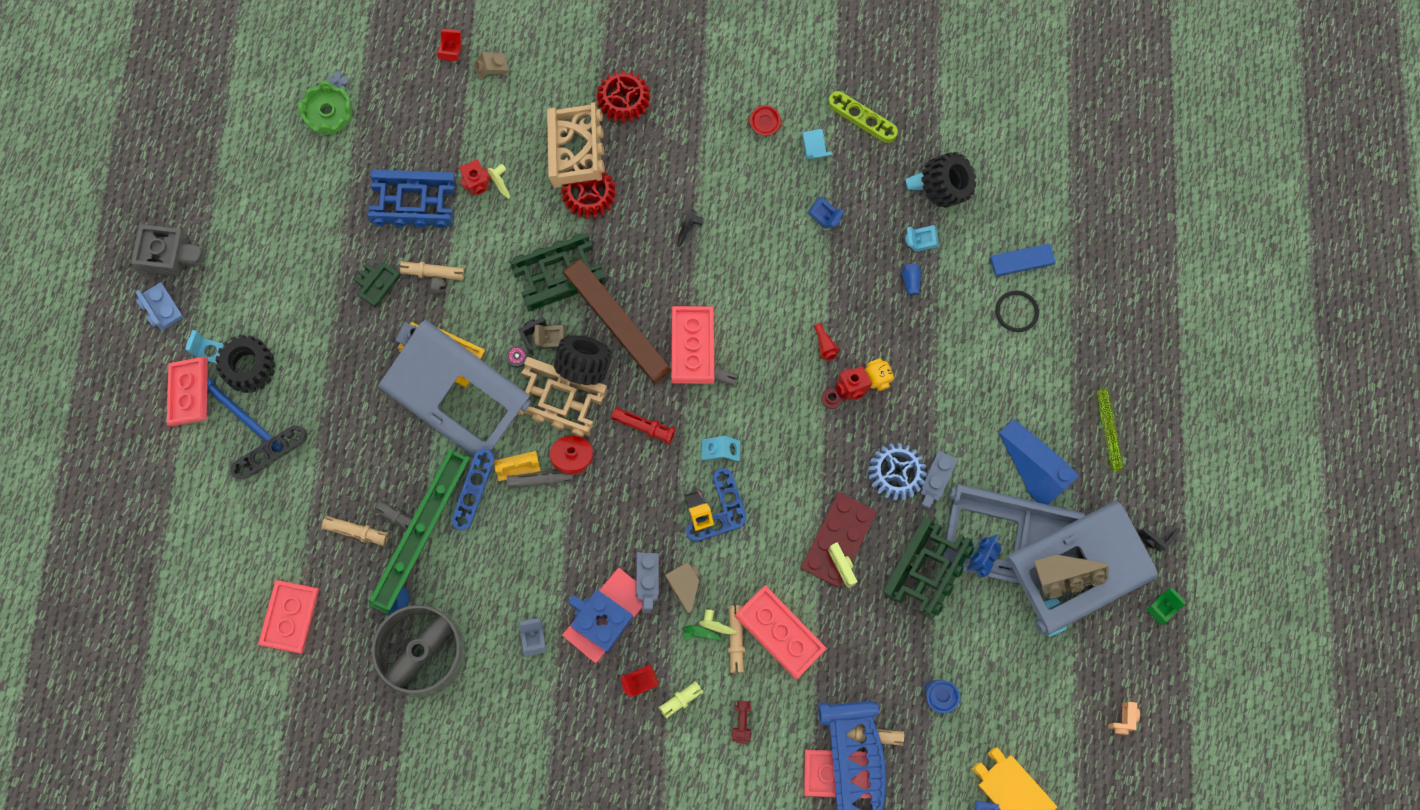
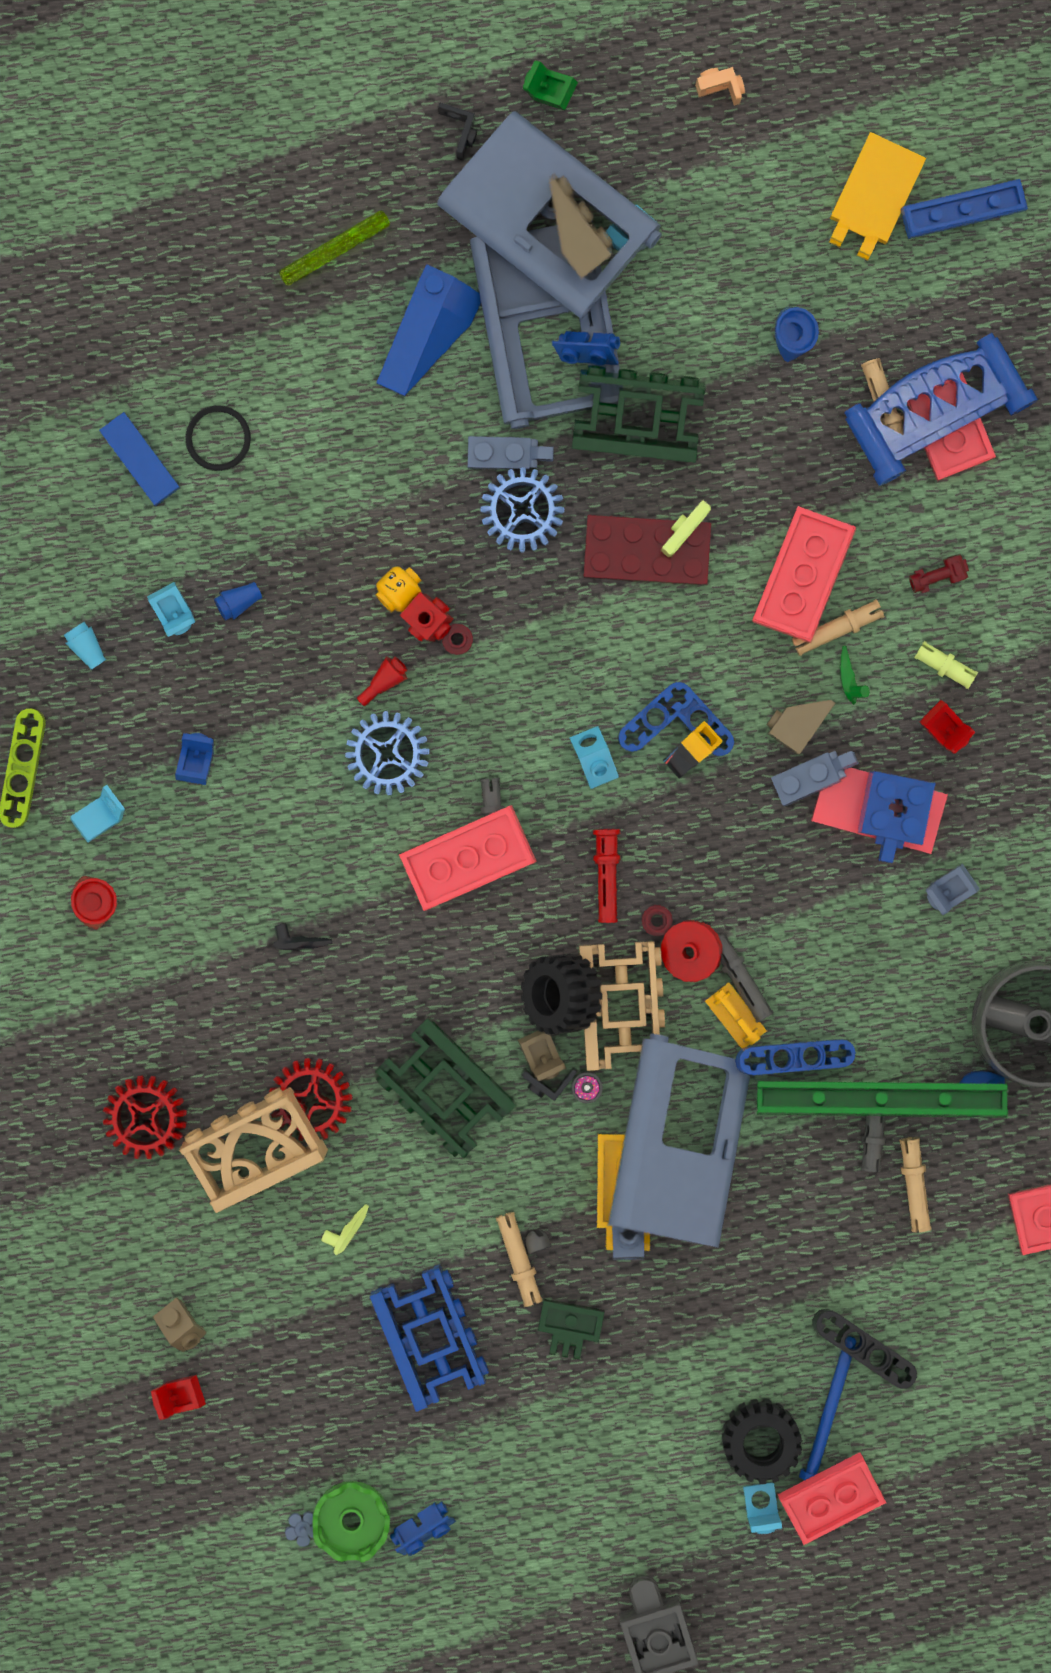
camera: 110 degrees left, 15 degrees up
medium blue bracket [136,282,184,331] -> none
red brick [459,159,491,196] -> none
reddish brown beam [563,259,671,384] -> none
yellowish green bar [699,609,737,634] -> none
black tyre [921,152,976,208] -> none
none -> light blue gear [345,711,430,795]
none -> blue hinge [390,1501,456,1556]
none -> dark red plate [642,905,673,936]

